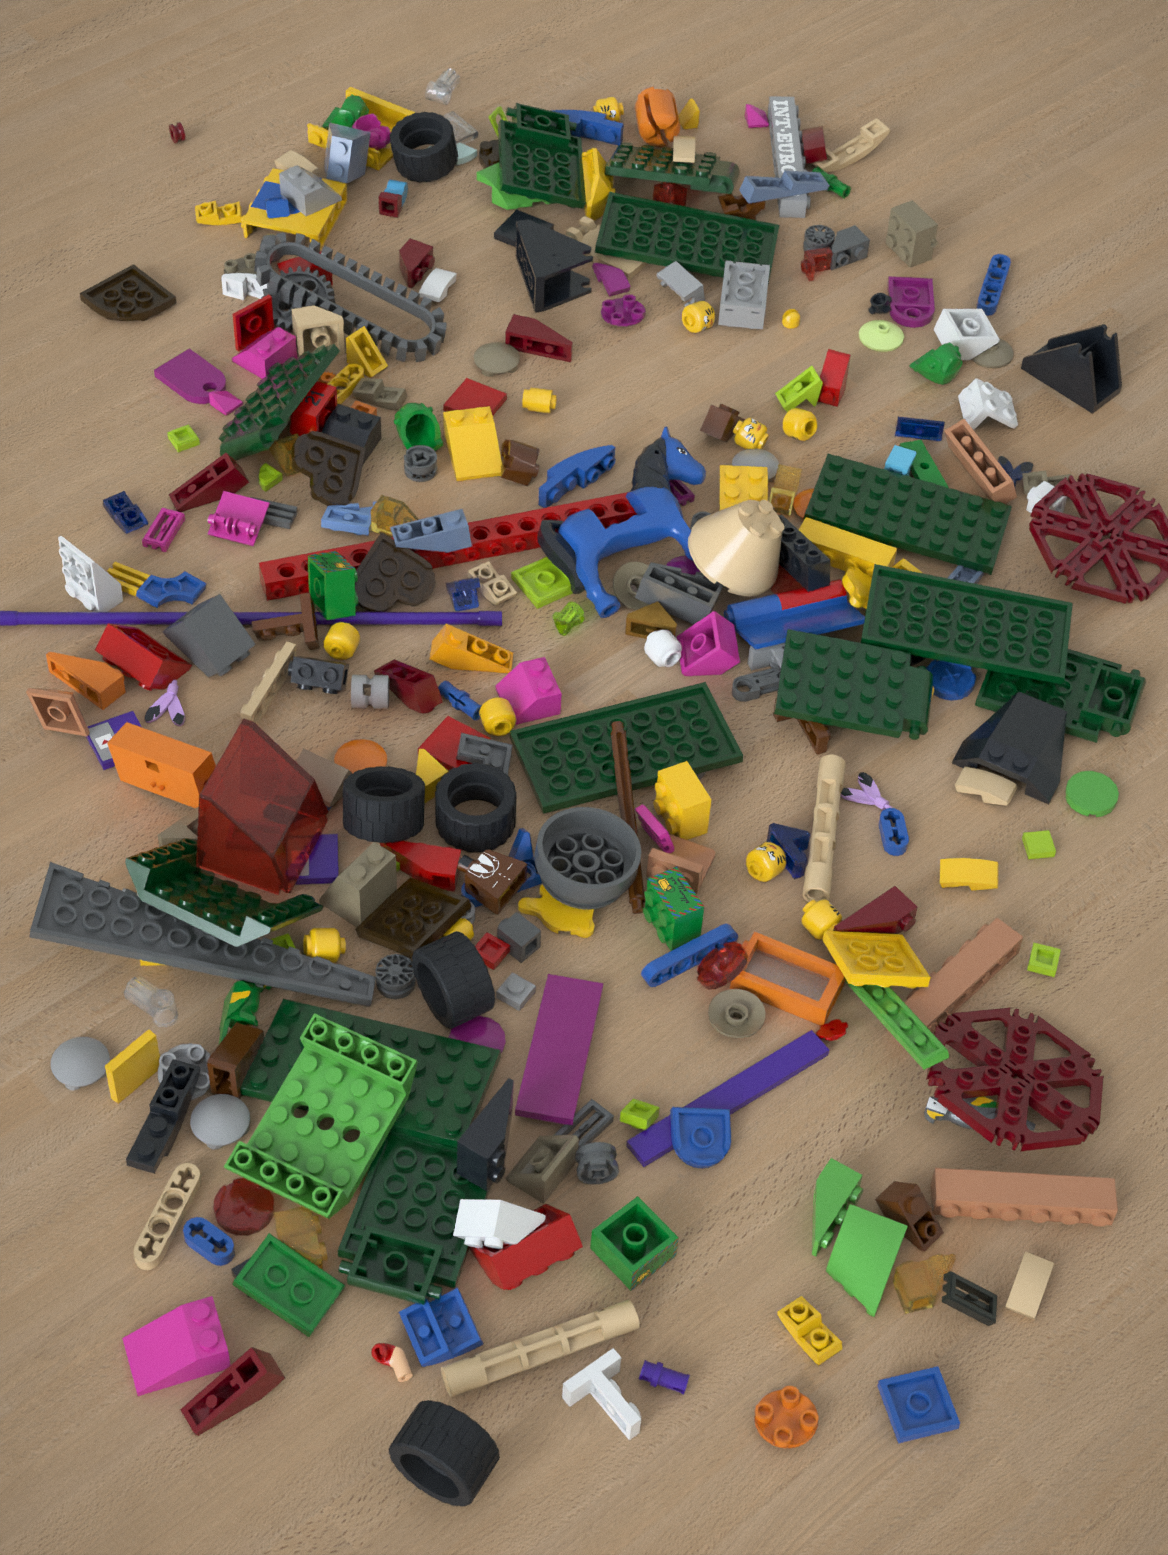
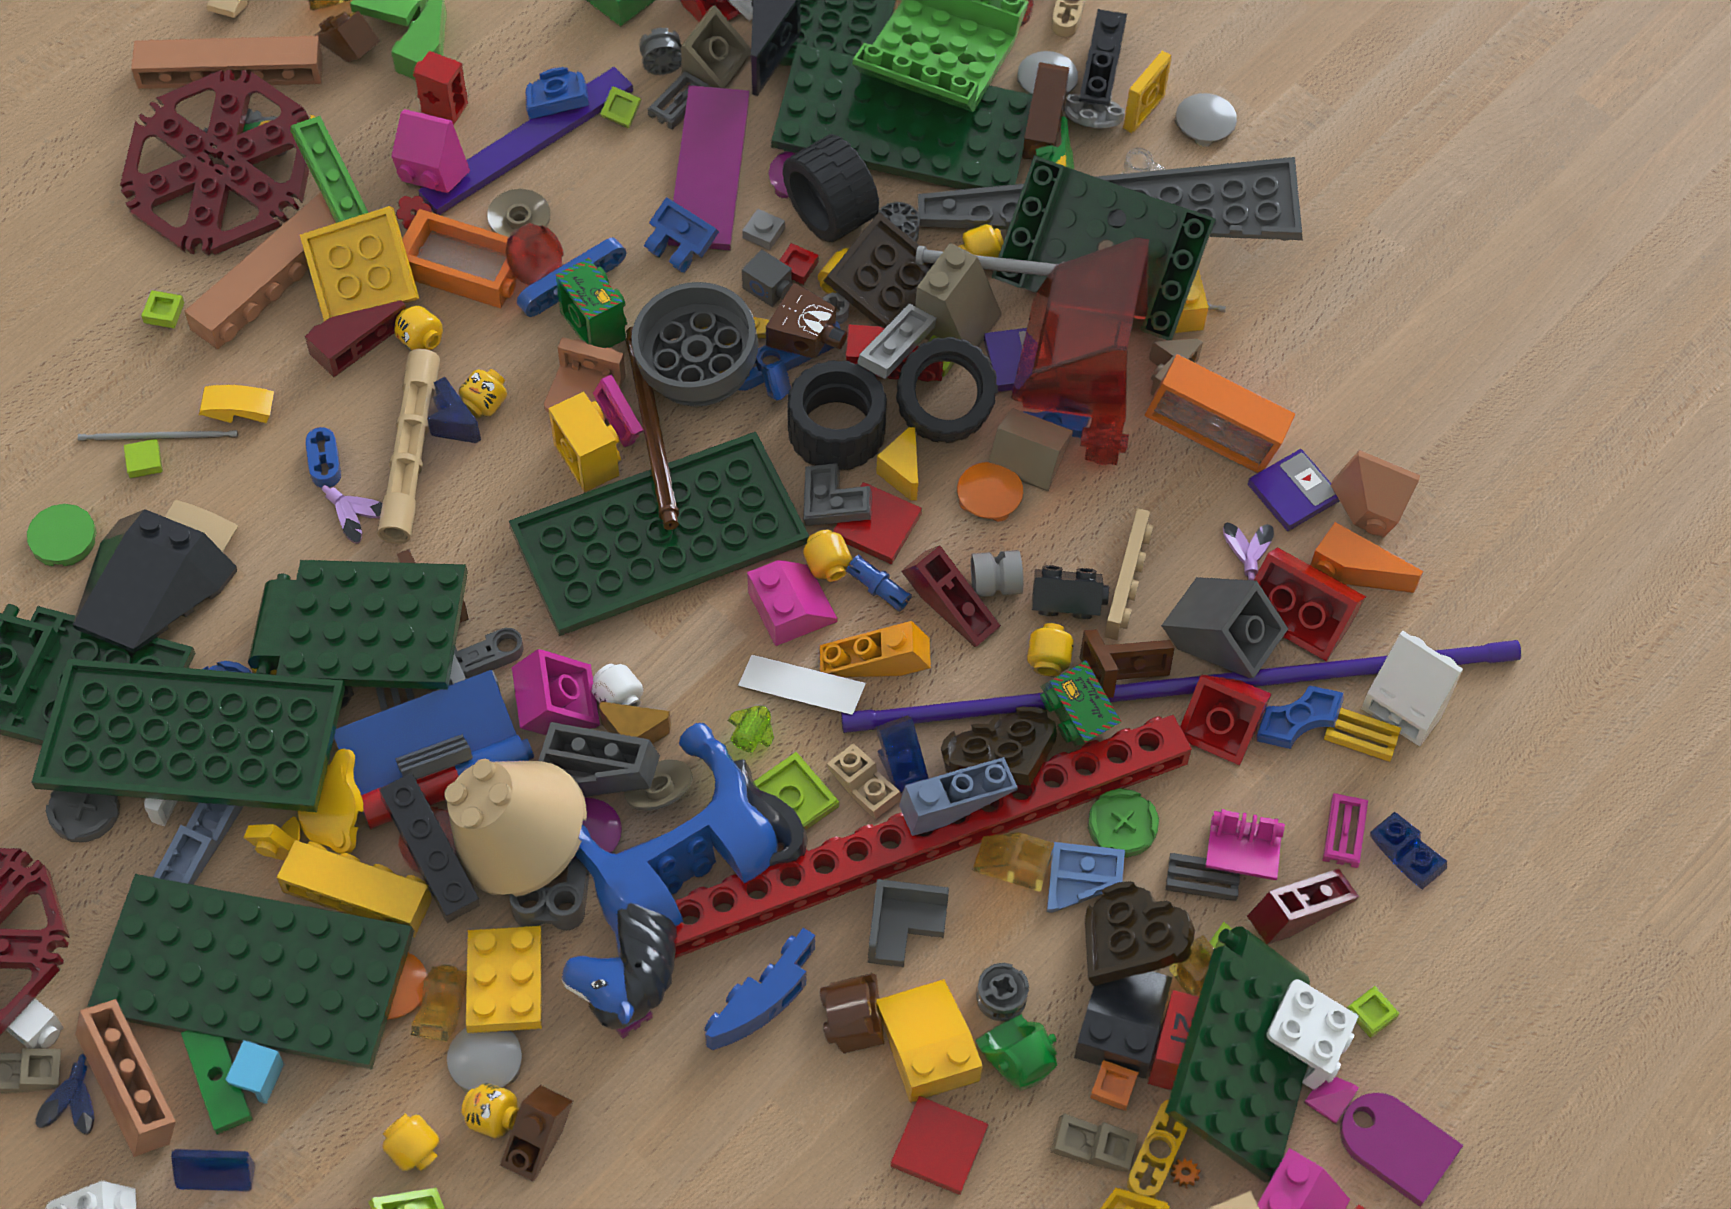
camera: 175 degrees right, 10 degrees up
yellow brick [522,387,557,413] -> none
none -> light grey piece [78,430,238,441]
none -> dark pink slope [391,109,470,193]
none -> dark grey tile [395,734,473,780]
none -> red brick [413,51,468,125]
none -> blue plate [644,197,719,273]
none -> white sticker [738,655,866,715]
none -> light grey plate [858,304,937,379]
none -> dark grey panel [868,879,949,967]
none -> light grey bar [916,246,1070,282]
none -> bright green tile [1088,788,1159,858]
none -> red slope [1180,674,1272,765]
none -> white bracket [1267,979,1358,1090]

